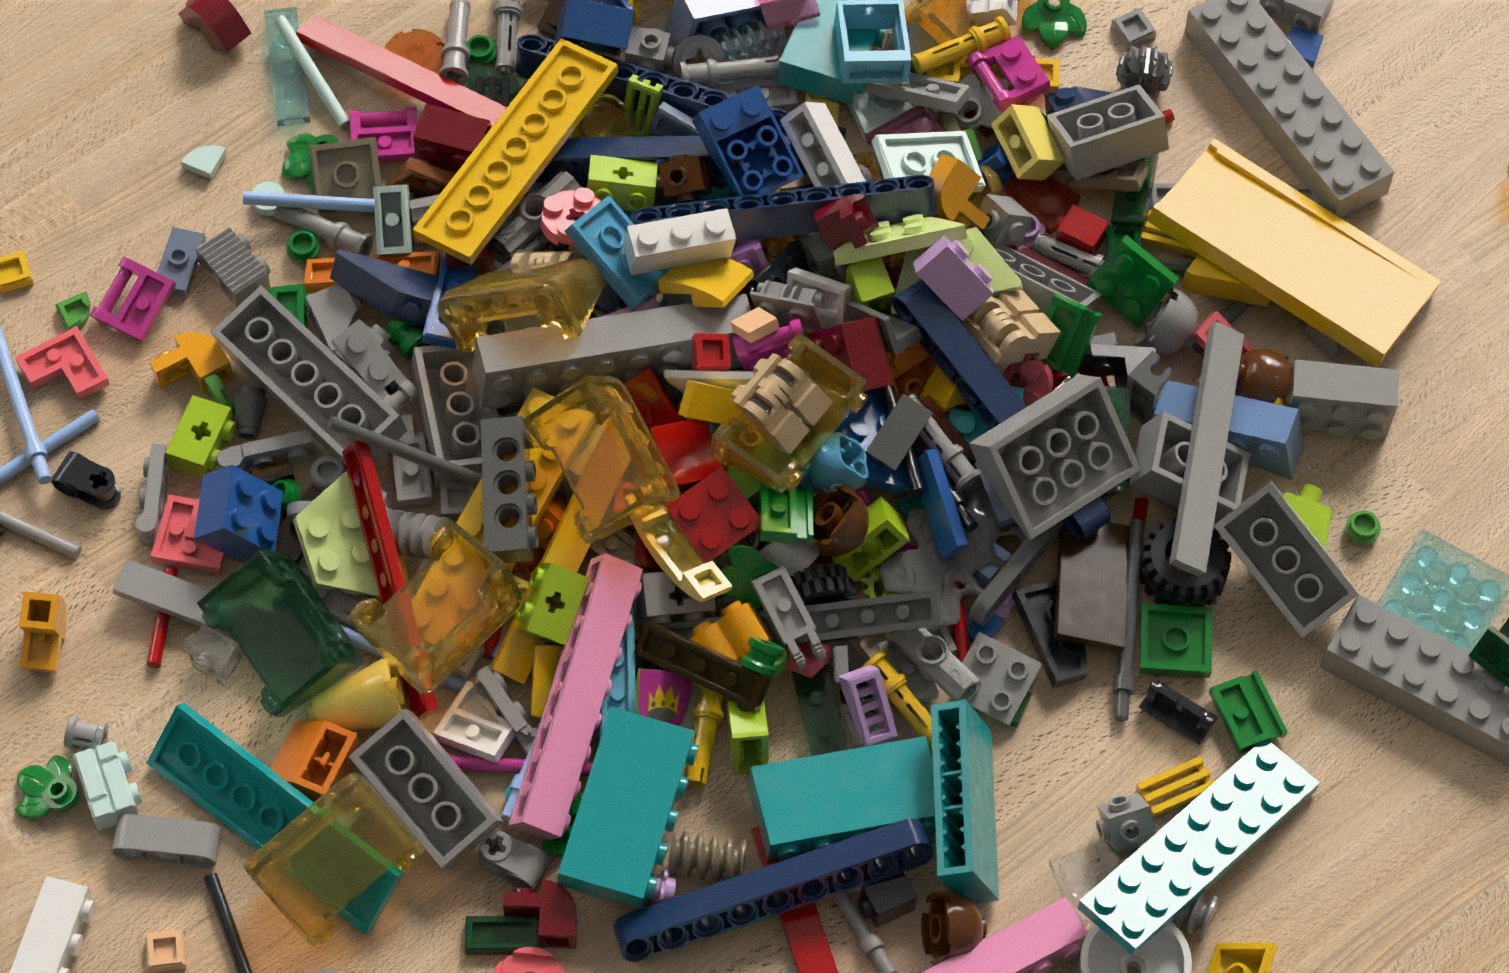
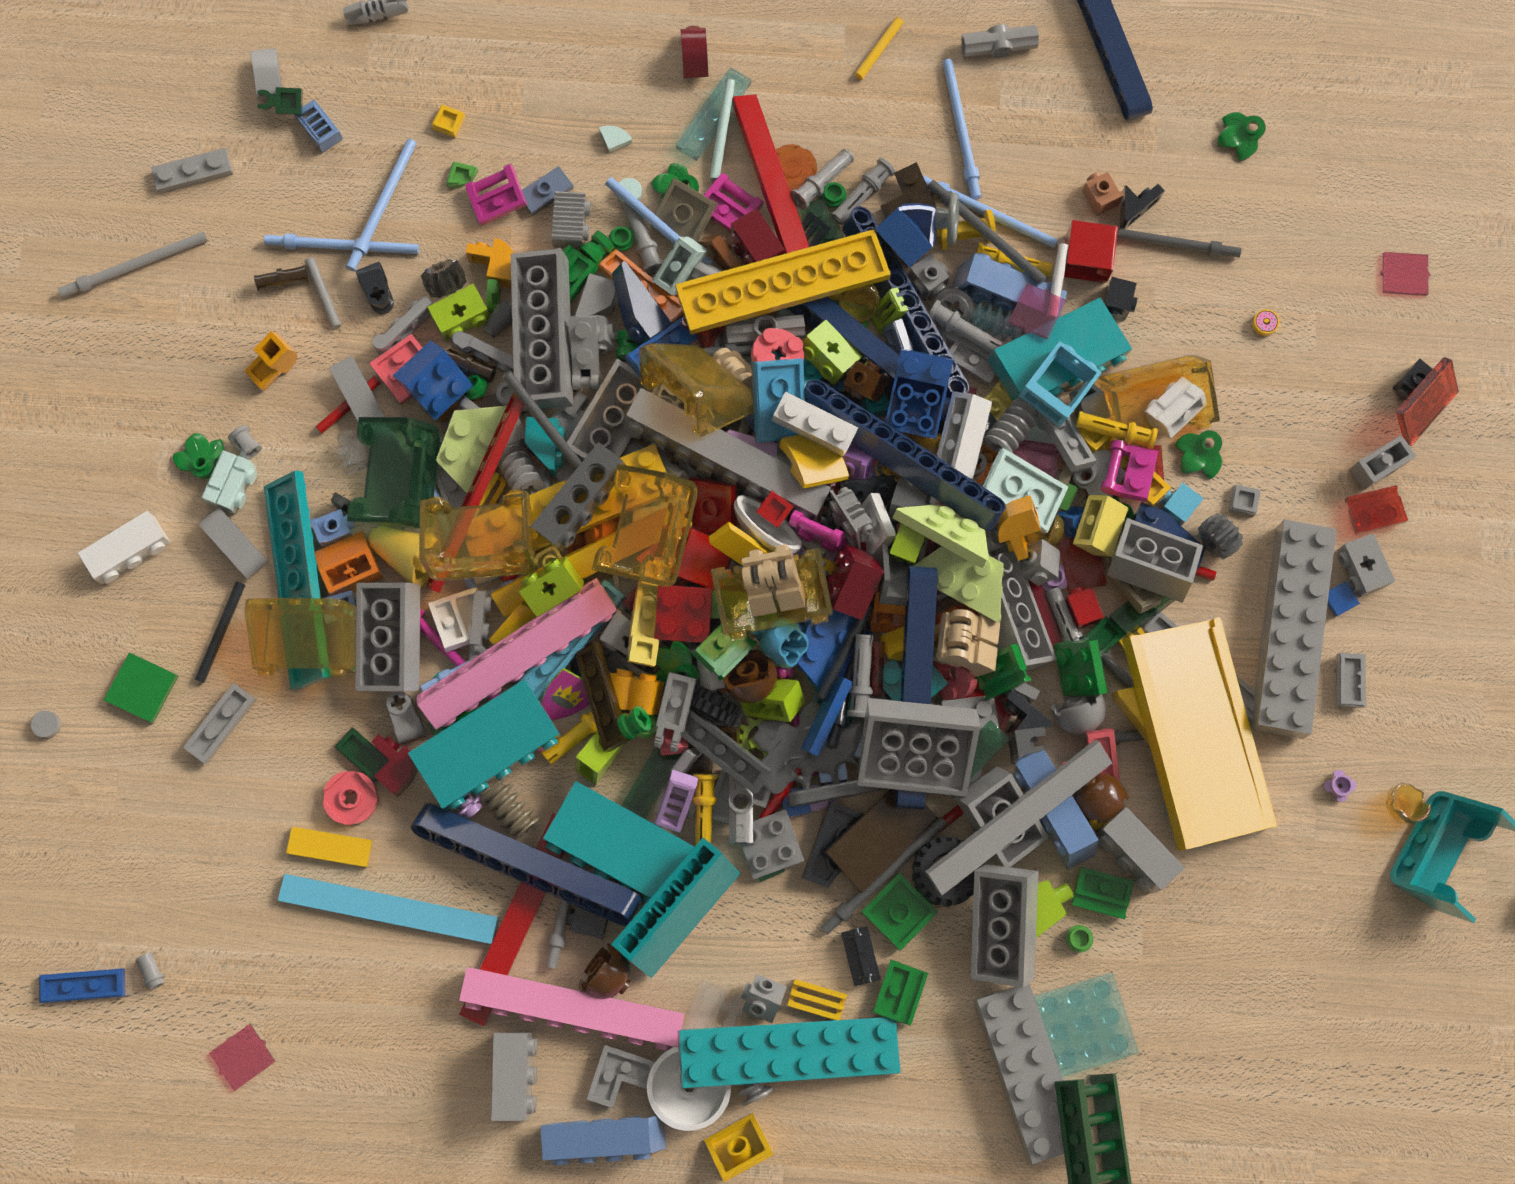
camera: 40 degrees right, 15 degrees up
coral plate [15,326,110,400] -> none
light nougat tile [145,929,186,973] -> none
light nougat tile [730,307,780,343] -> none
dark red brick [815,194,880,250] -> none
dark grey tile [865,394,933,472] -> none
lavender brick [913,235,994,321] -> none
none -> medium blue brick [310,509,355,548]
none -> pearl dark grey tile [331,492,363,518]
none -> clear smoke gear [421,259,467,298]
none -> teal slope [524,417,565,476]
none -> green wheel [579,230,615,266]
none -> light grey piece [984,399,1036,453]
none -> green plate [1071,867,1134,920]
none -> medium azure brick [1160,483,1204,526]
none -> lavender plate [1324,770,1356,802]
none -> light grey plate [1336,653,1366,708]

